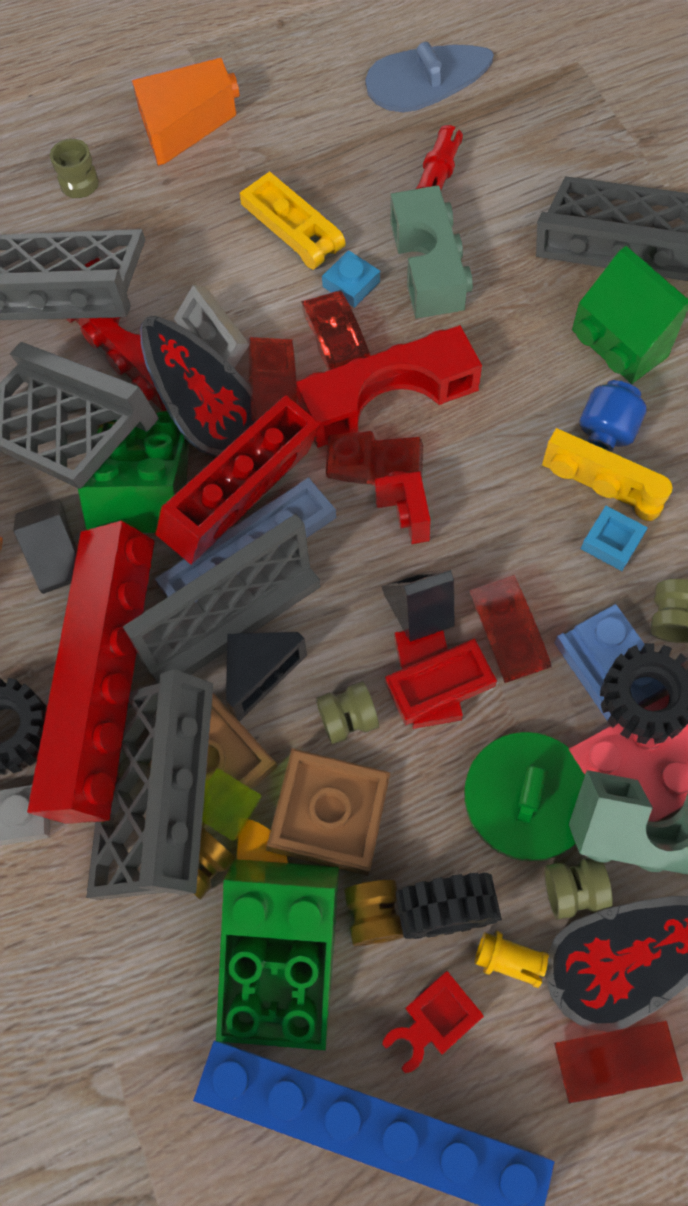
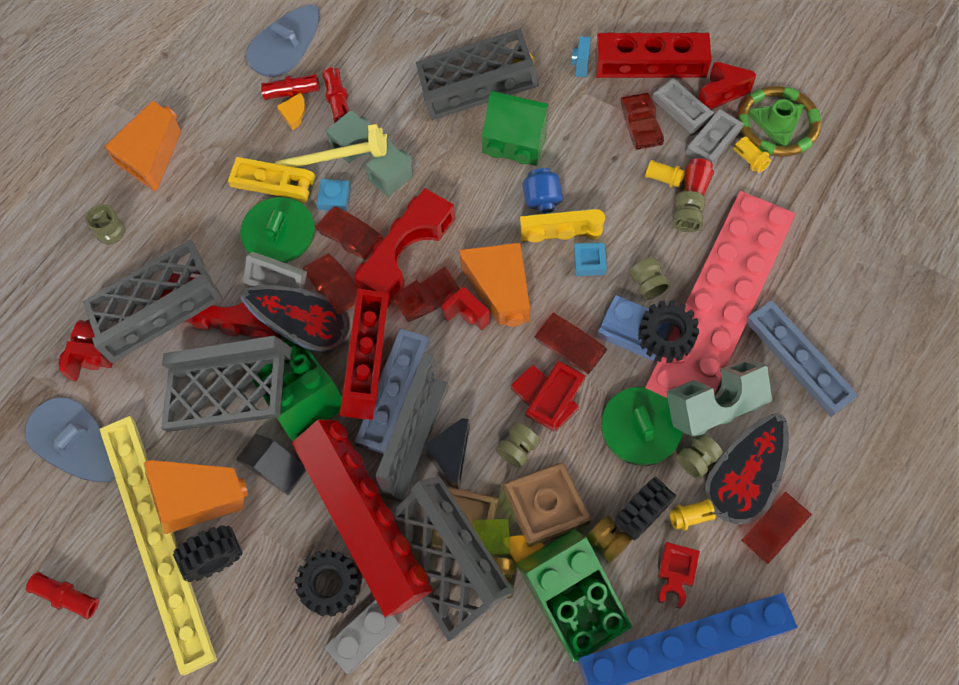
camera: 35 degrees left, 0 degrees up
black slope [381,570,455,642] -> none
none -> green shield [240,197,315,263]
none -> red pin [261,73,320,101]
none -> light yellow piece [275,124,387,167]
none -> light orange tile [277,93,306,130]
none -> orange slope [459,243,530,327]

